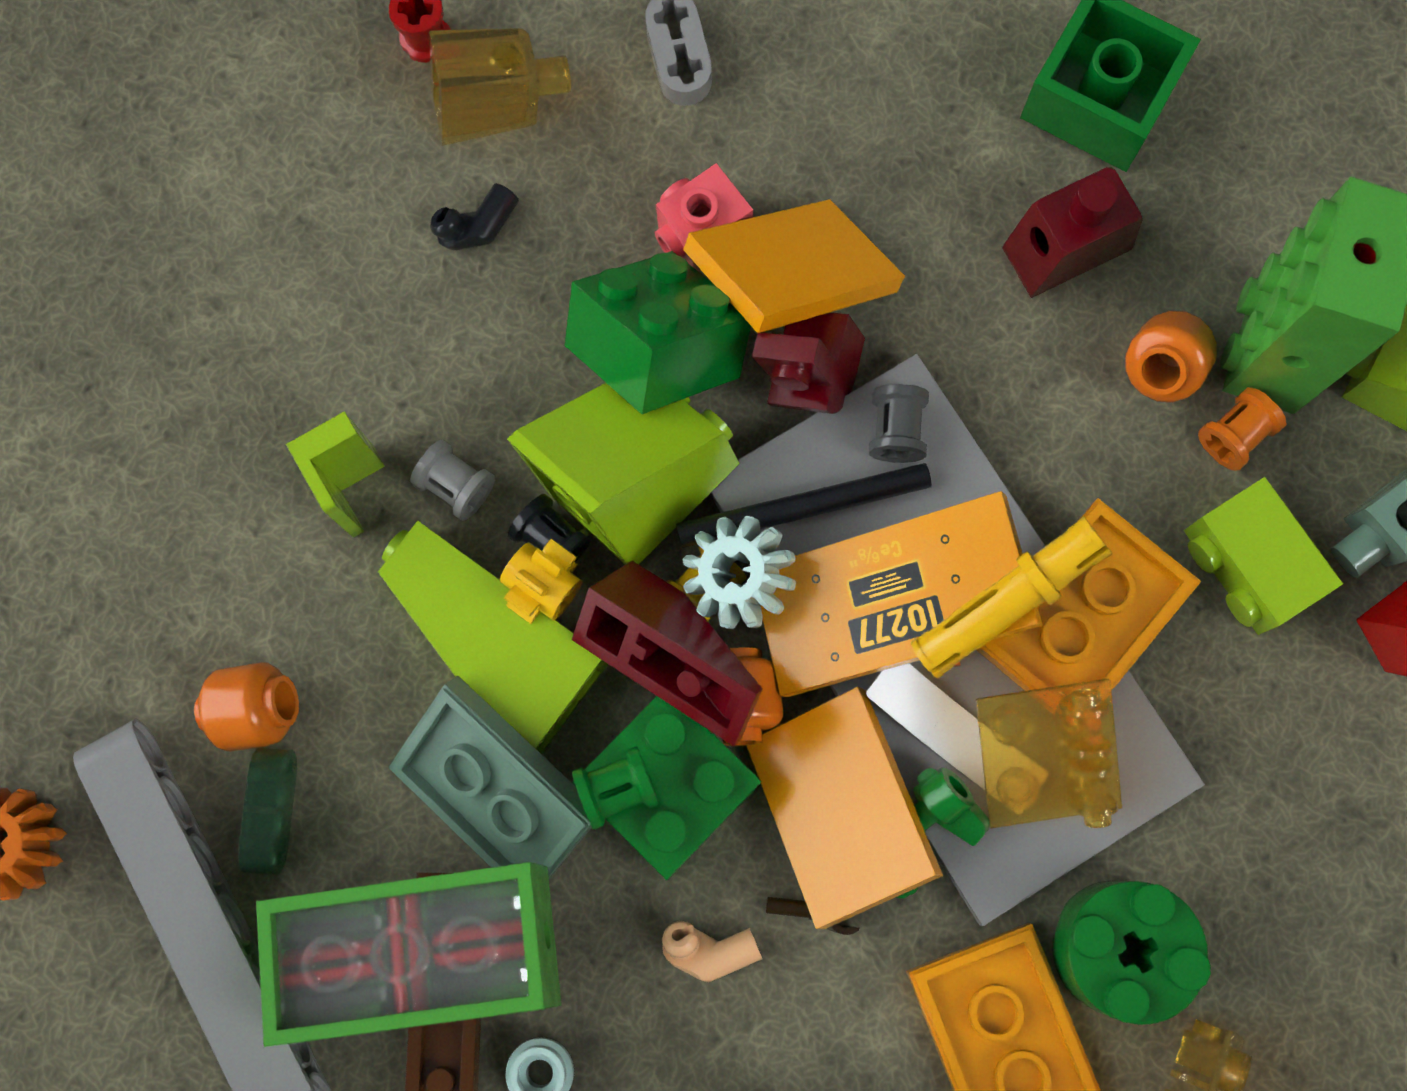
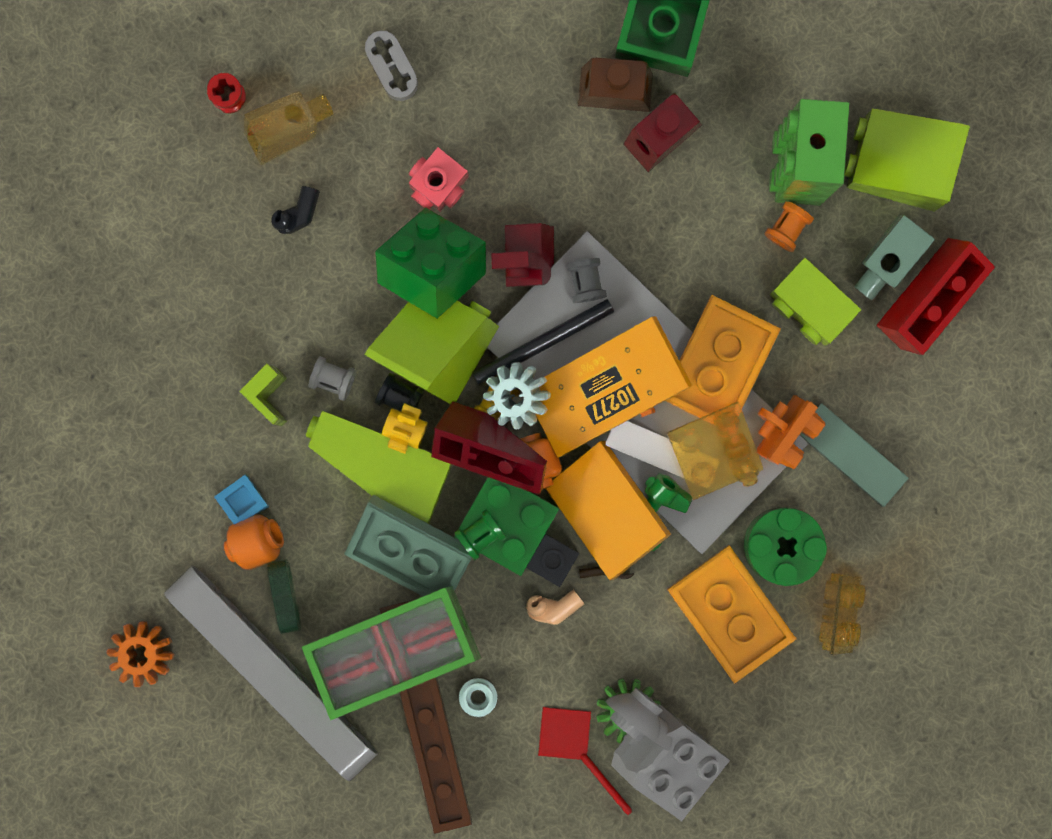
camera: 15 degrees left, 10 degrees up
light orange tile [683,199,905,333] -> none
yellow pin [911,516,1112,679] -> none
orange head [1125,311,1217,402] -> none
none -> dark azure plate [214,474,269,524]
none -> black brick [526,533,579,587]
none -> reddish brown torso [578,57,653,112]
none -> orange hips [755,395,825,469]
none -> sand green tile [800,403,909,507]

